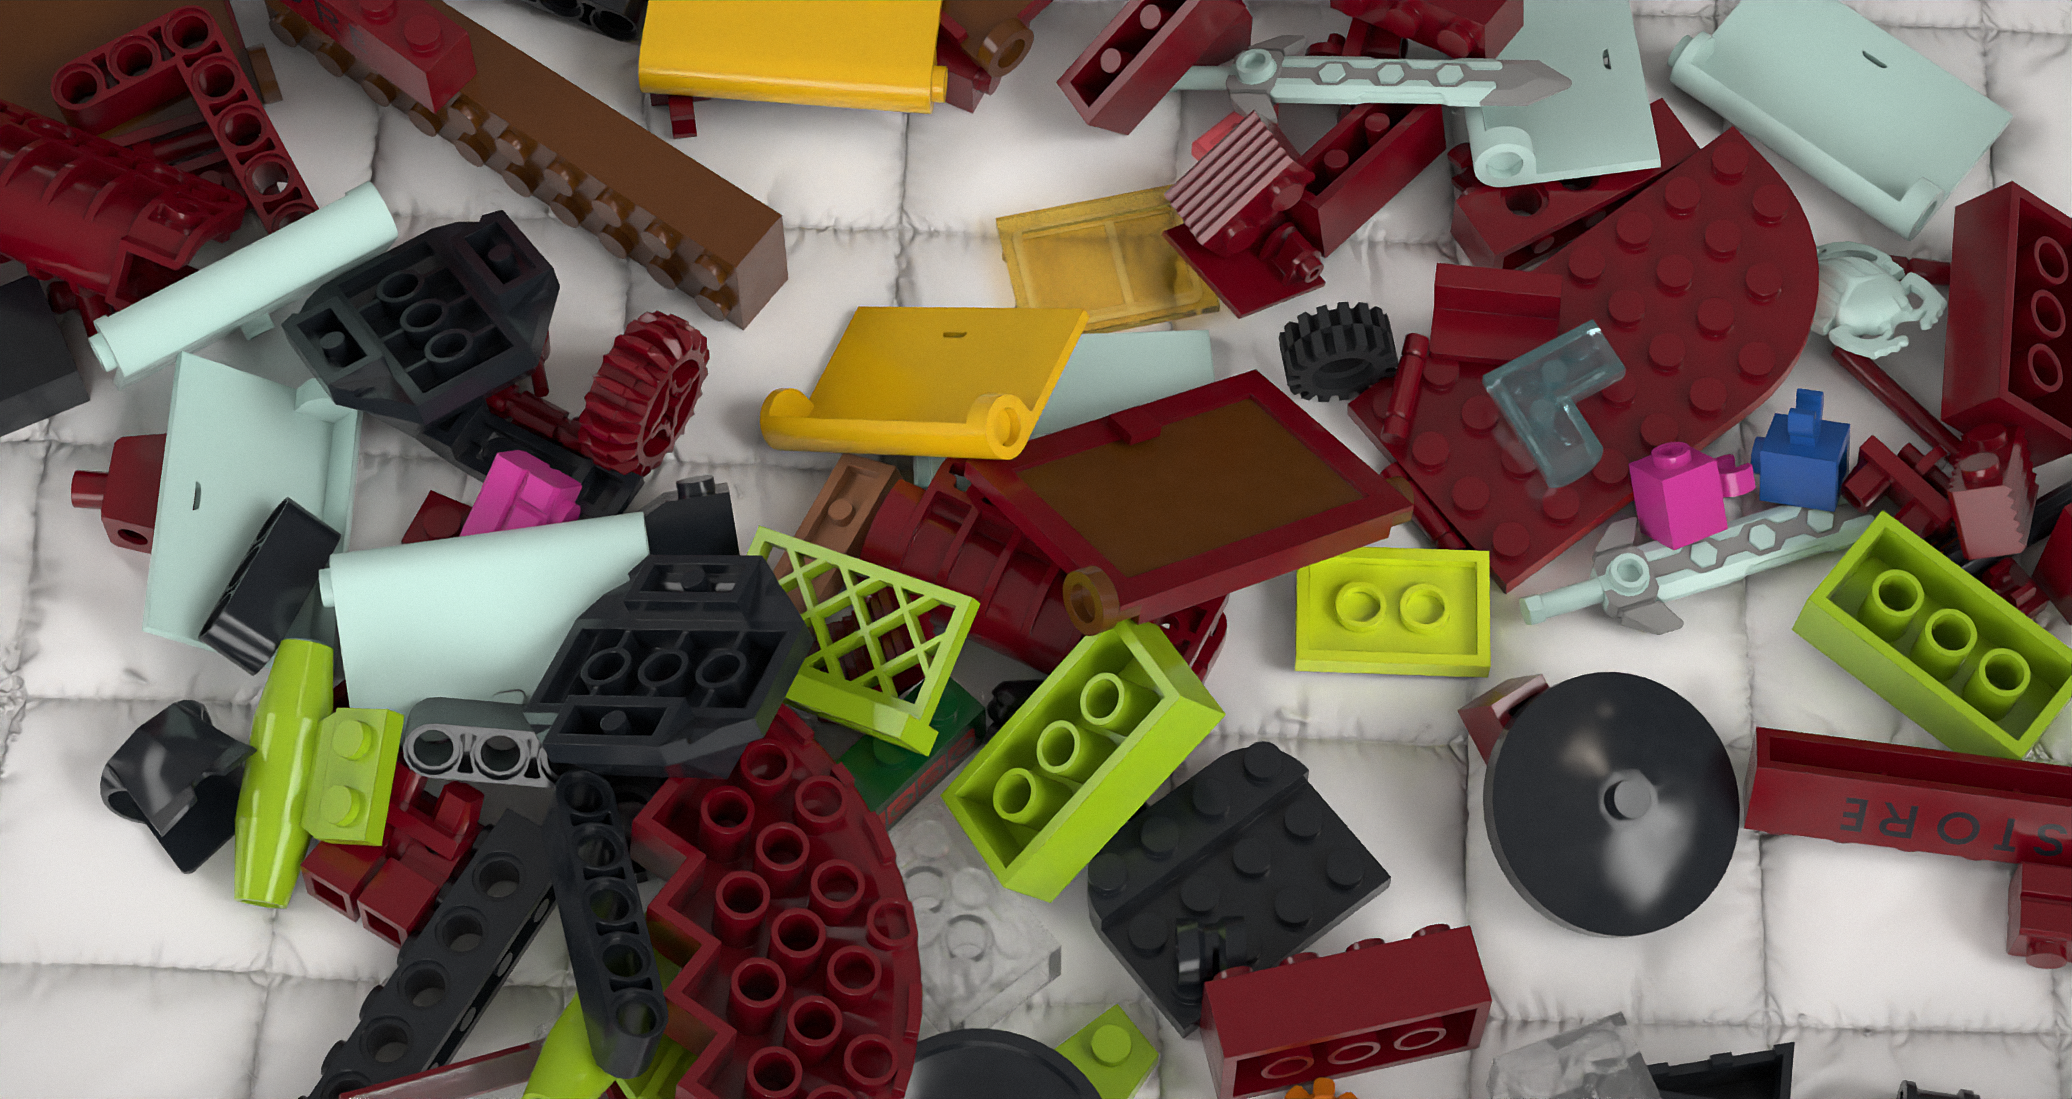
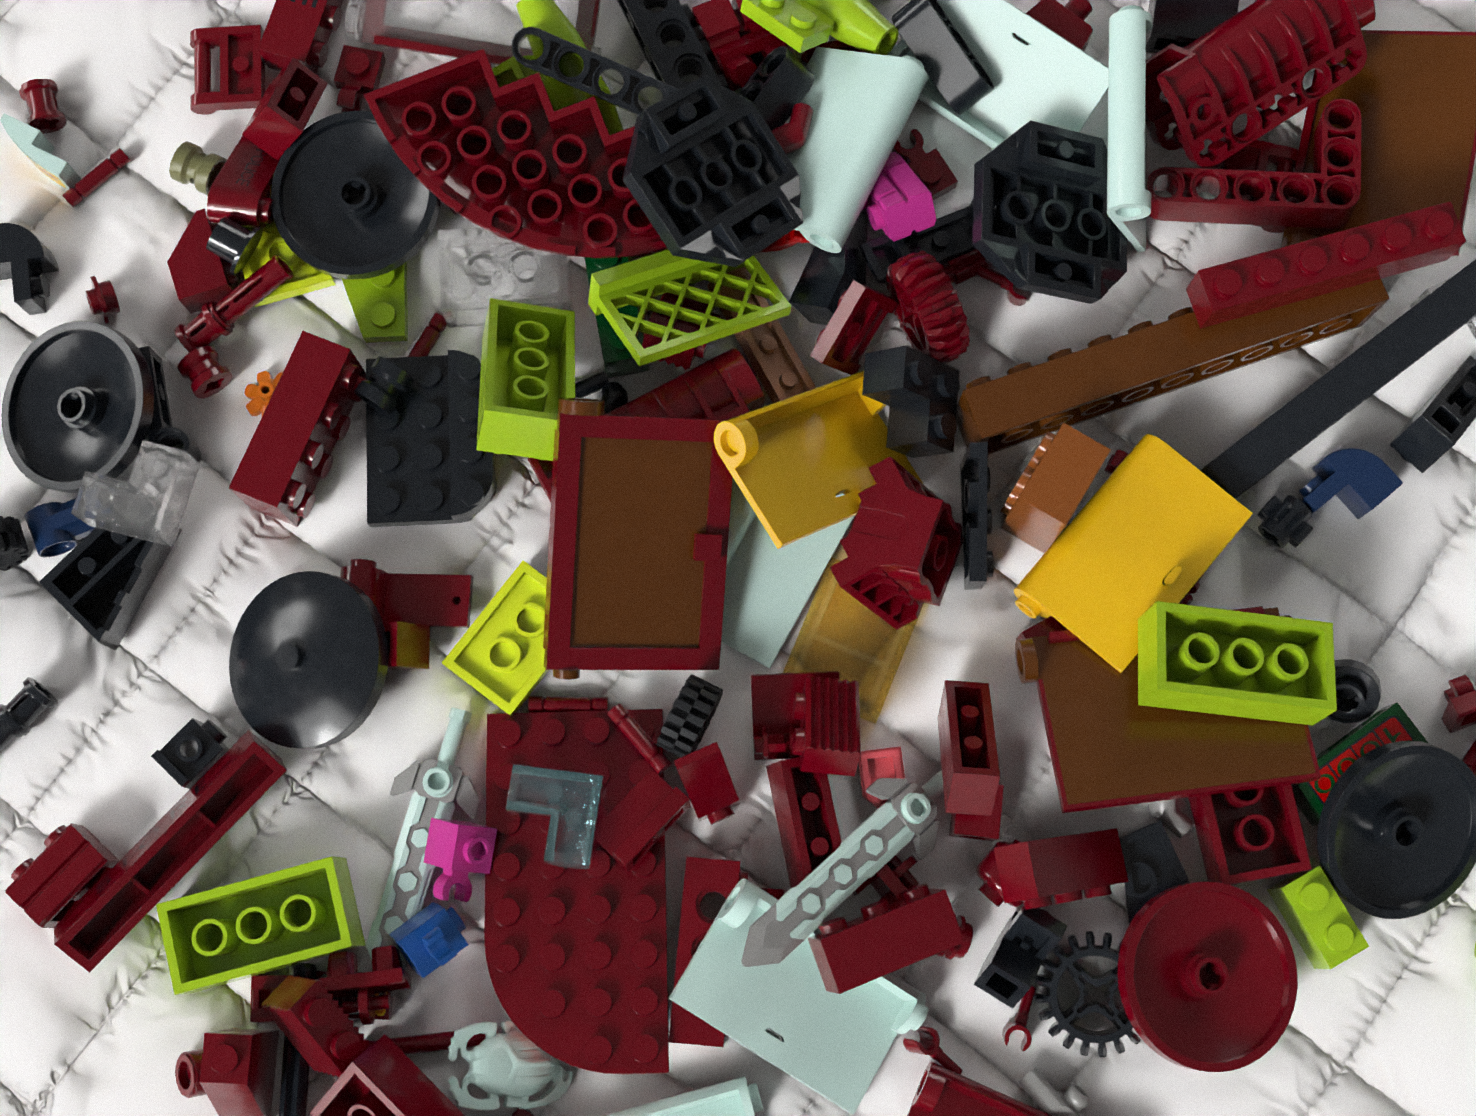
camera: 125 degrees right, 15 degrees up
none -> black brick [151,718,229,789]
none -> dark red door [340,559,474,628]
none -> dark red wheel [407,312,449,357]
none -> dark red slope [674,741,740,825]
none -> dark red arm [771,103,814,155]
none -> dark red plate [810,280,898,375]
none -> dark red slope [830,456,964,630]
none -> black brick [862,346,960,458]
none -> black wing [960,442,994,590]
none -> dark orange brick [1000,422,1111,553]

